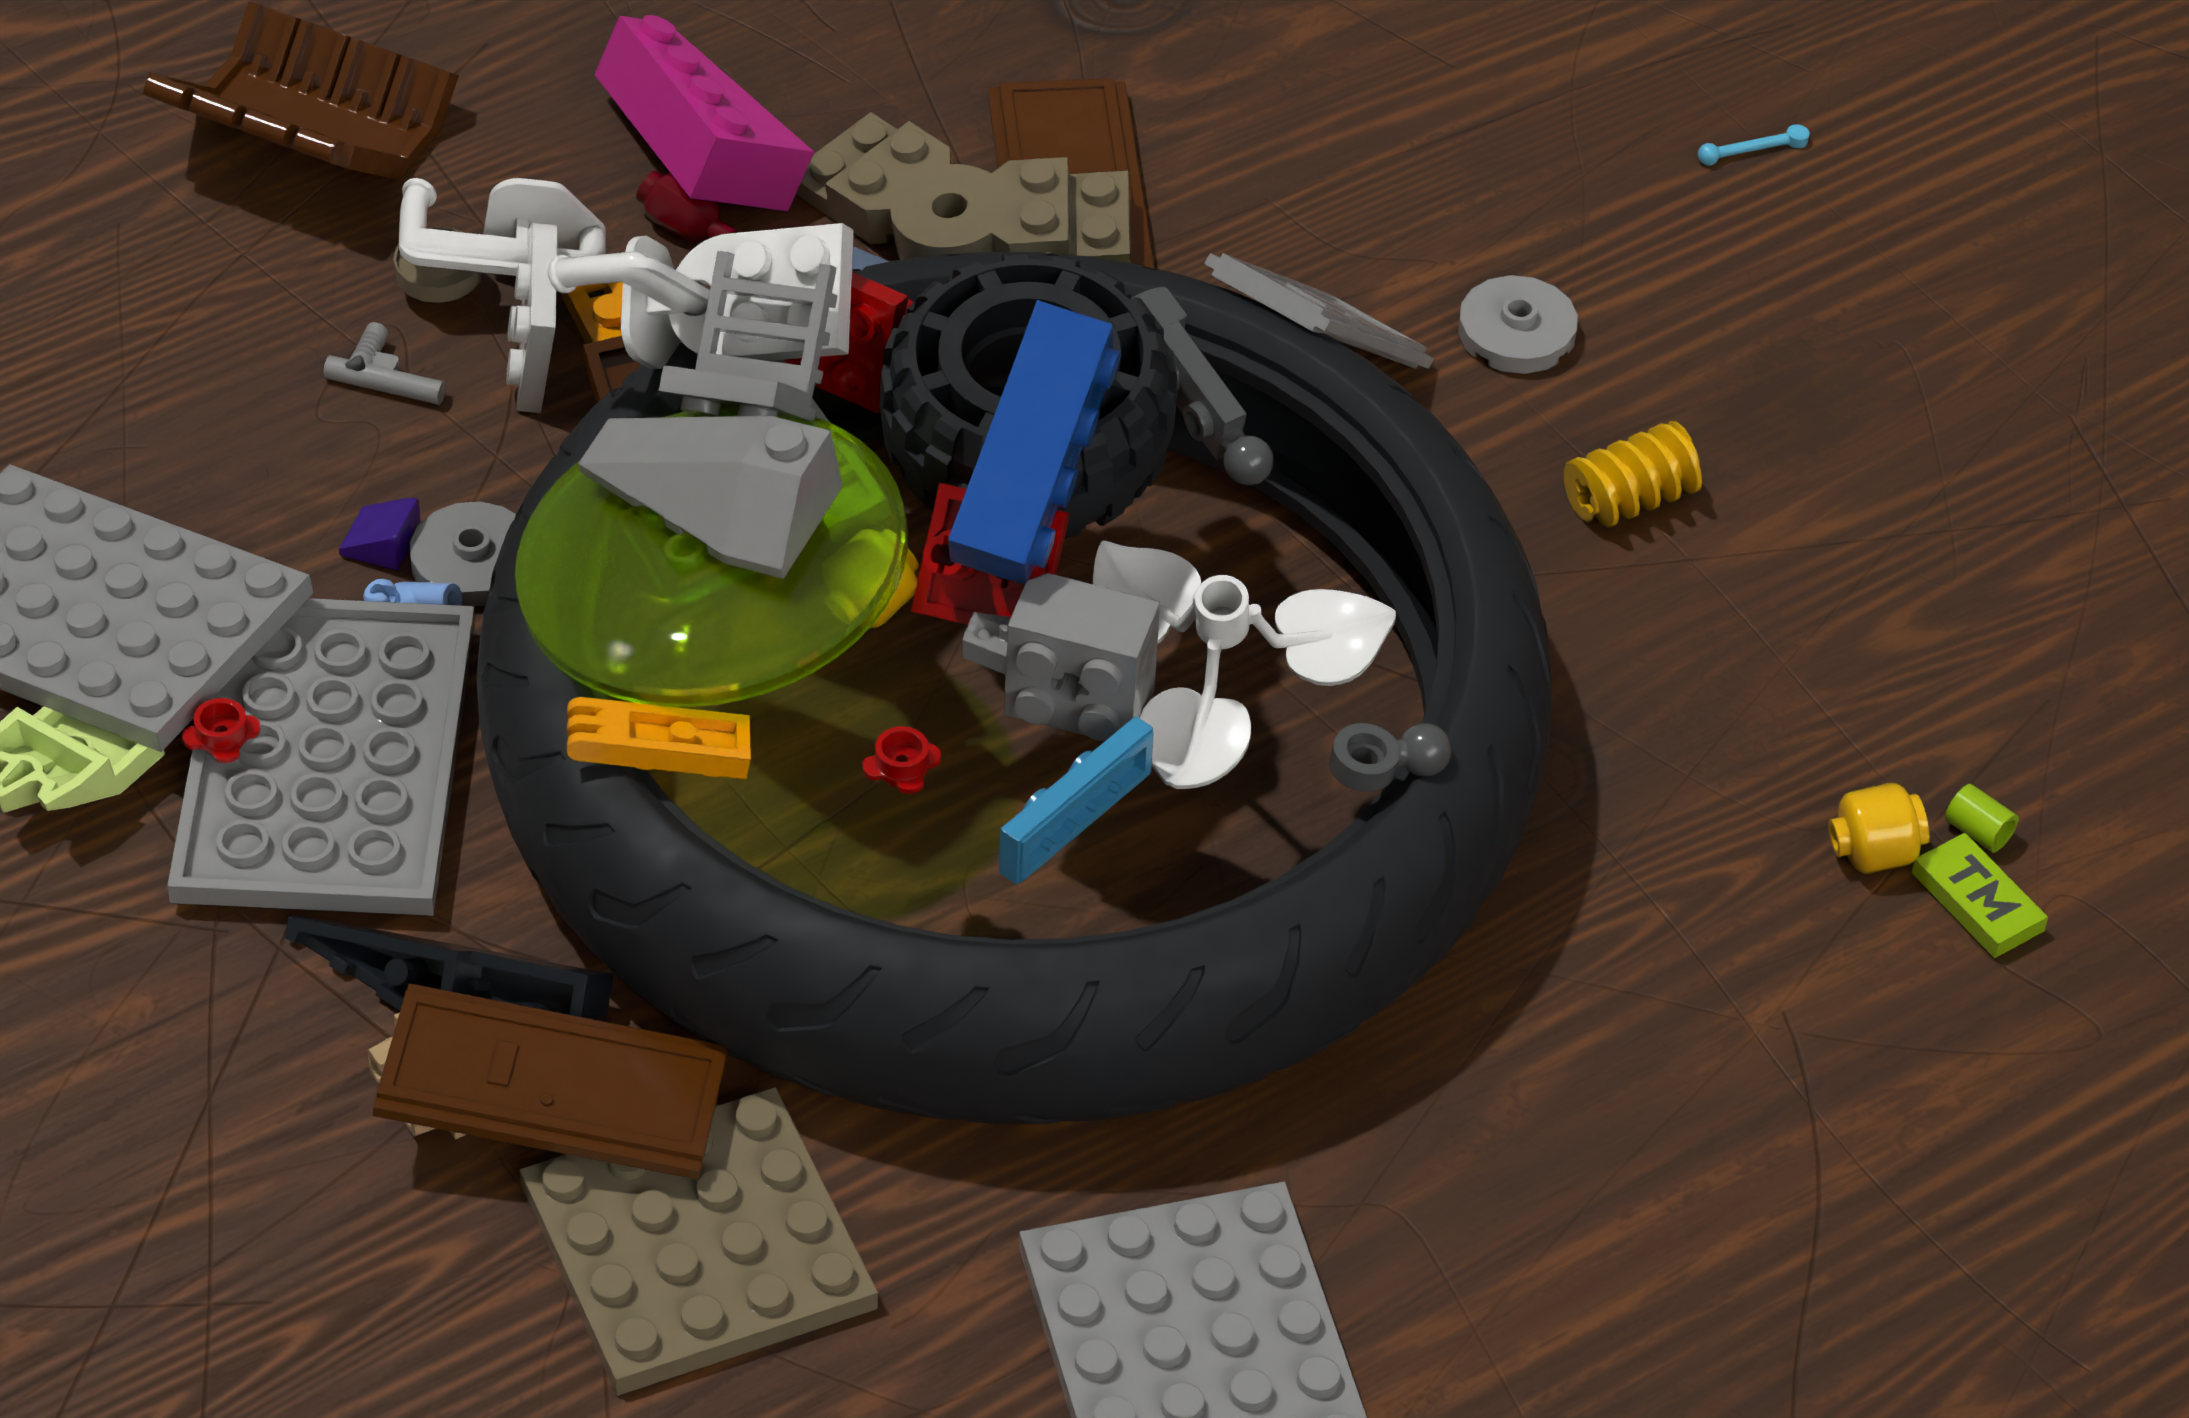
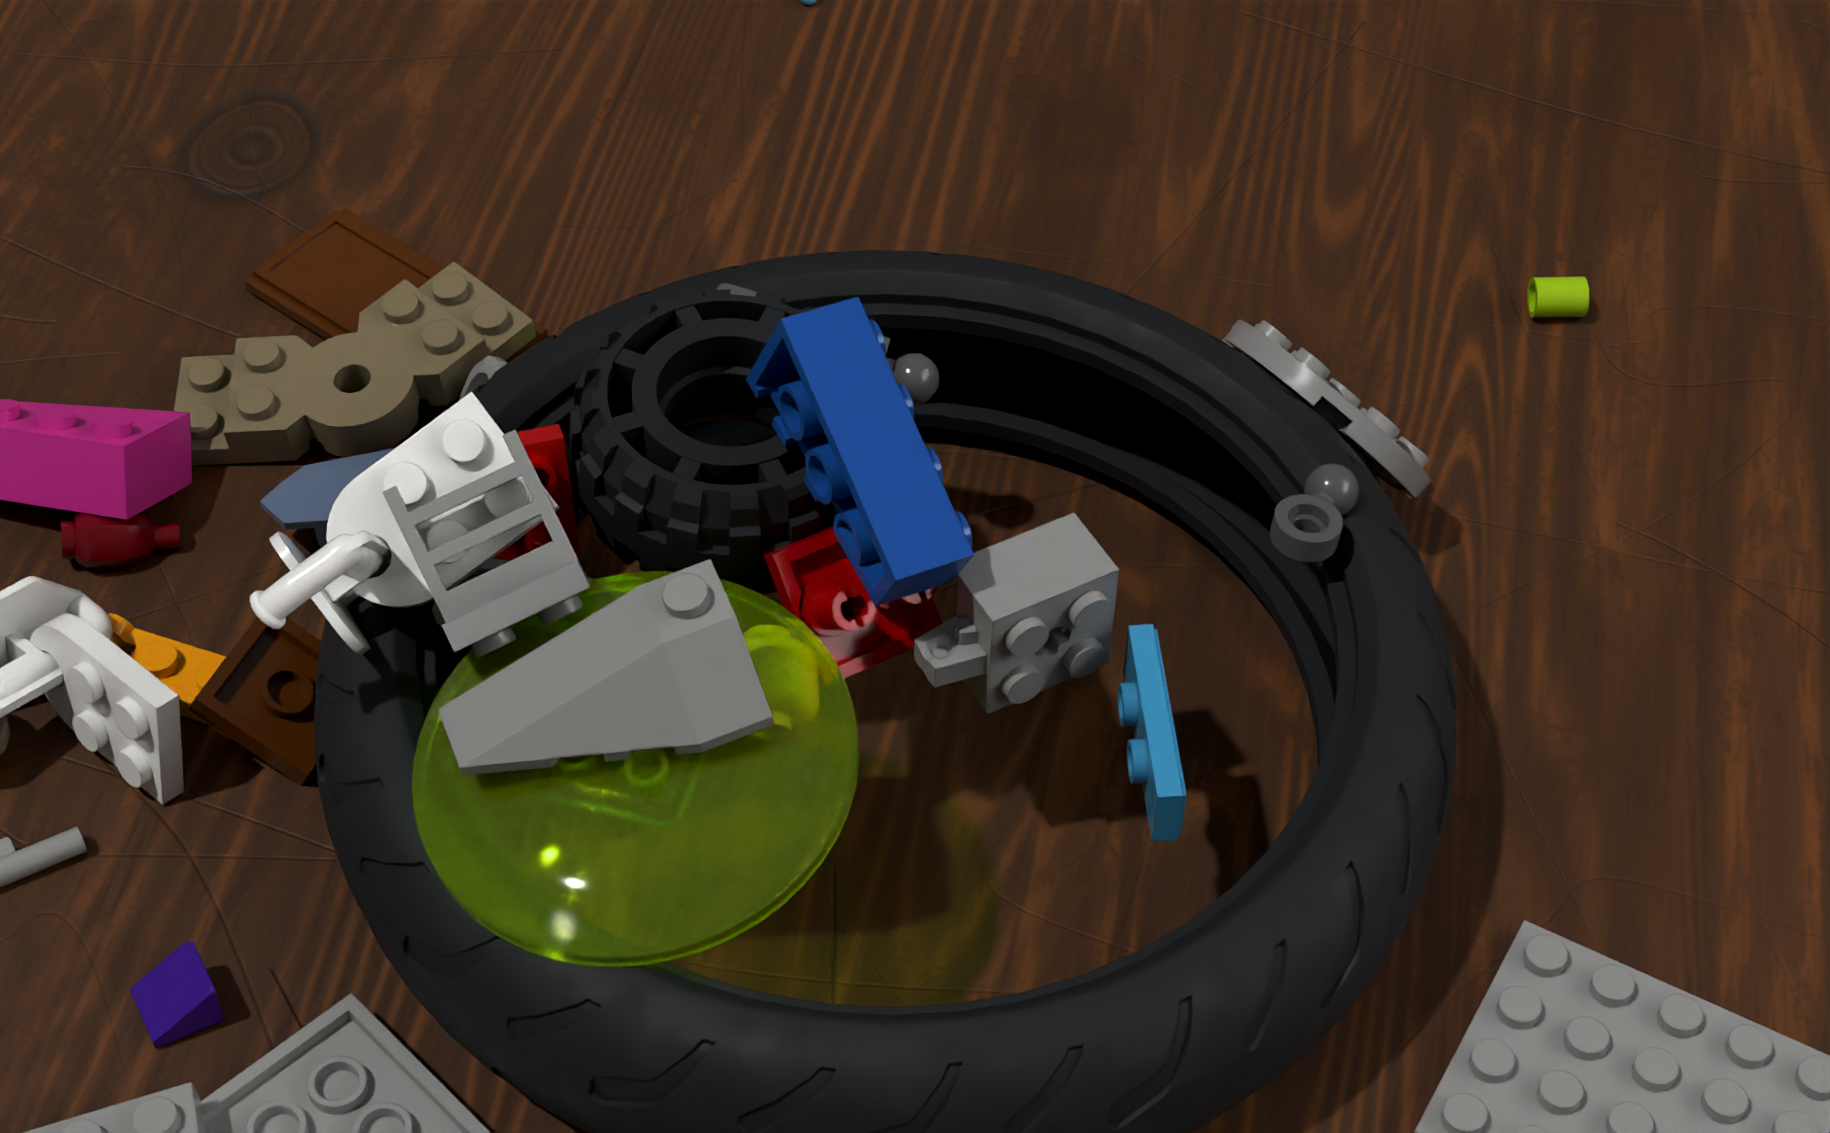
camera: 45 degrees left, 0 degrees up
light blue arm [363,579,462,606] -> none
light grey plate [410,501,516,606] -> none
light orange hinge [567,697,751,779] -> none
red plate [862,726,941,794] -> none
white plant [1093,541,1396,789] -> none
light grey piece [1204,253,1434,369] -> none
light grey plate [1458,275,1578,374] -> none
yellow piece [1564,421,1702,528] -> none
yellow head [1828,783,1930,874] -> none
lime tile [1912,833,2048,958] -> none
none -> light grey plate [1222,319,1432,499]

